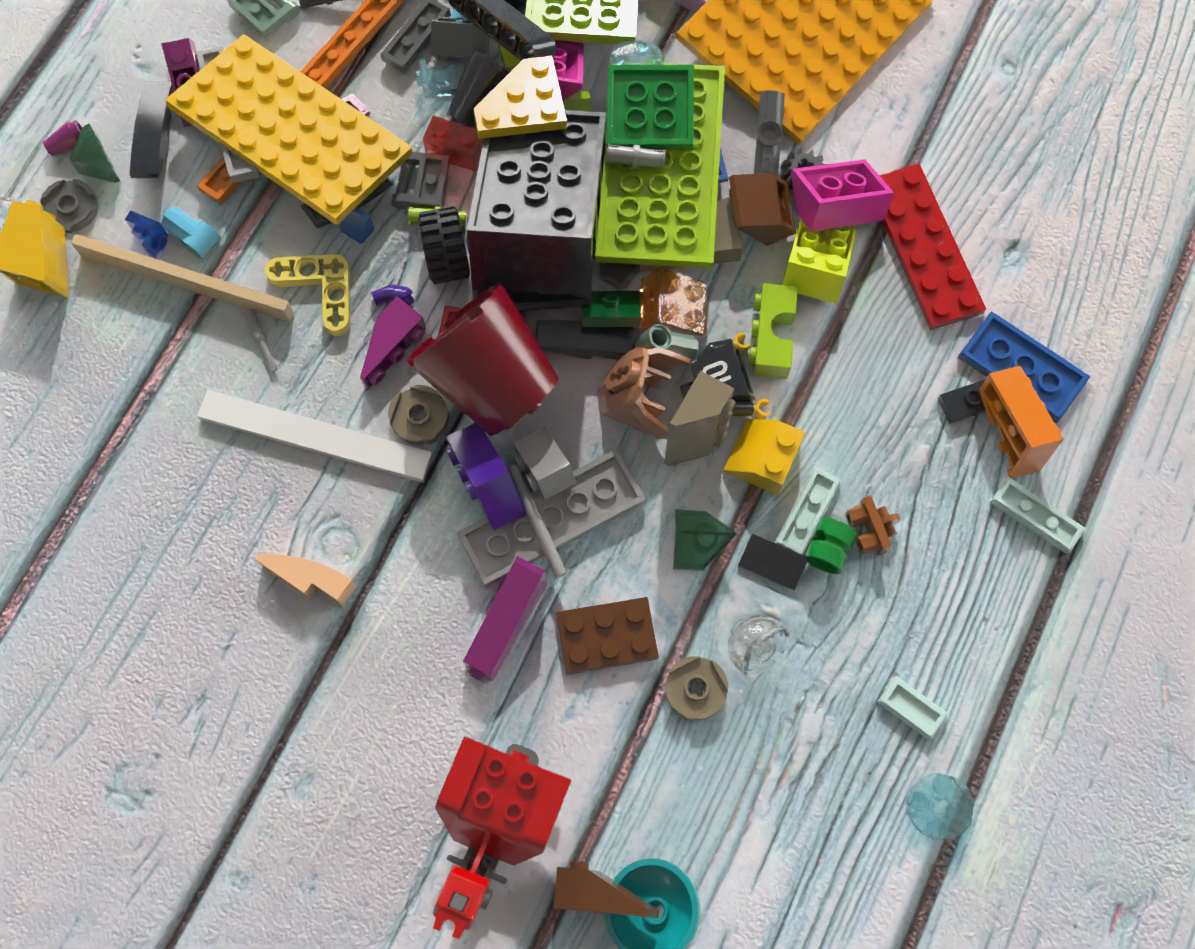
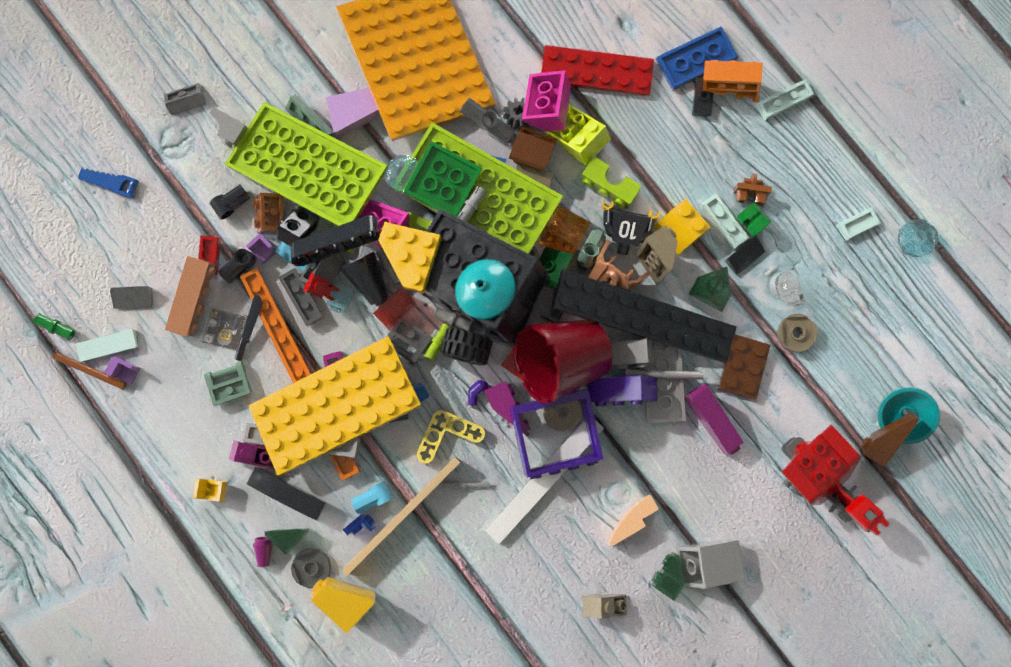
camera: 65 degrees left, 10 degrees up
none -> yellow bracket [193,479,228,502]
none -> red plate [303,273,339,301]
none -> teal dish [455,260,516,319]
none -> dark purple window [509,389,604,479]
none -> black plate [551,269,737,363]
none -> dark tan slope [583,594,627,619]
none -> clear green slope [651,552,685,601]
none -> light grey slope [677,540,745,588]

